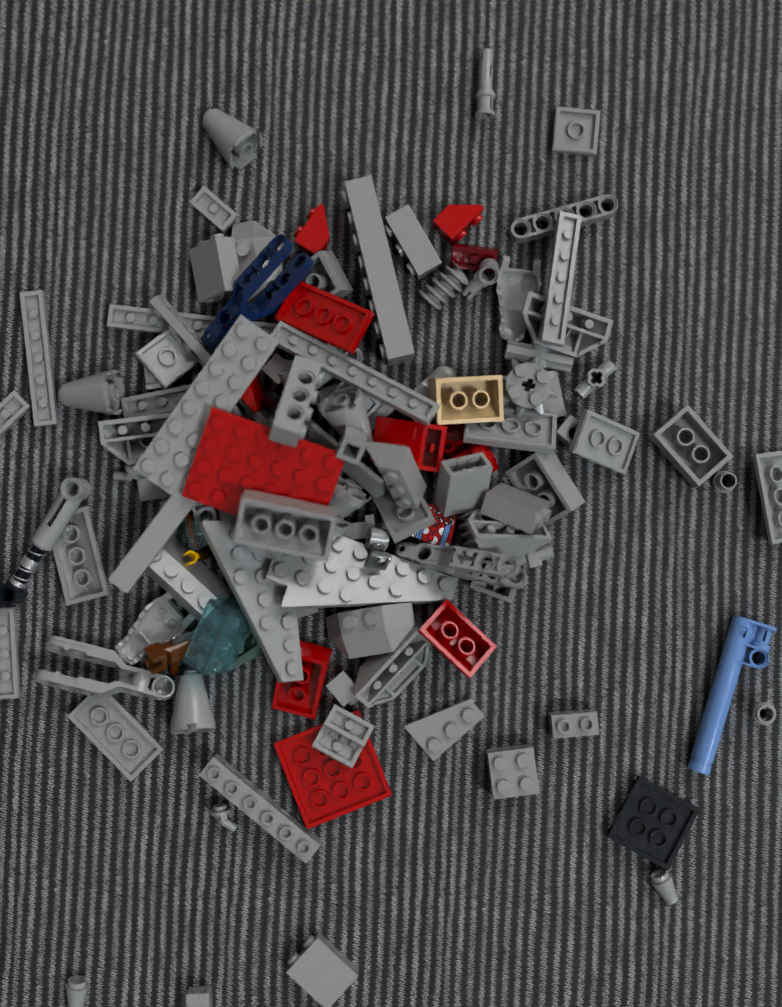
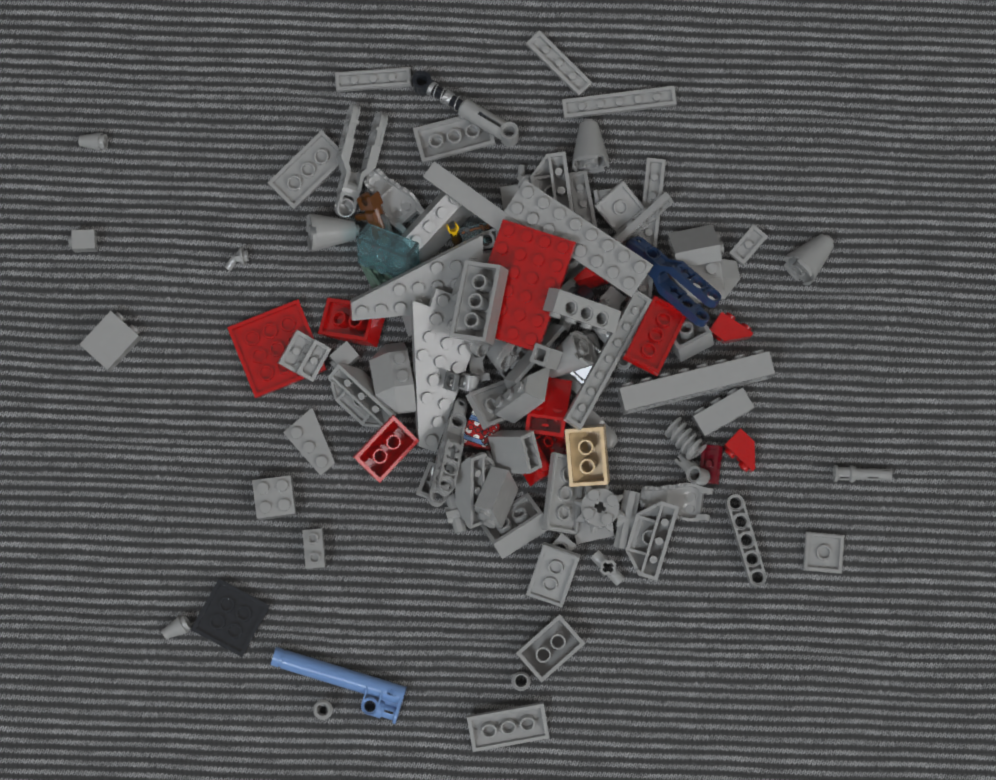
camera: 90 degrees right, 5 degrees down
light grey brick [199,753,322,863] -> none
light grey plate [539,211,582,347] -> none

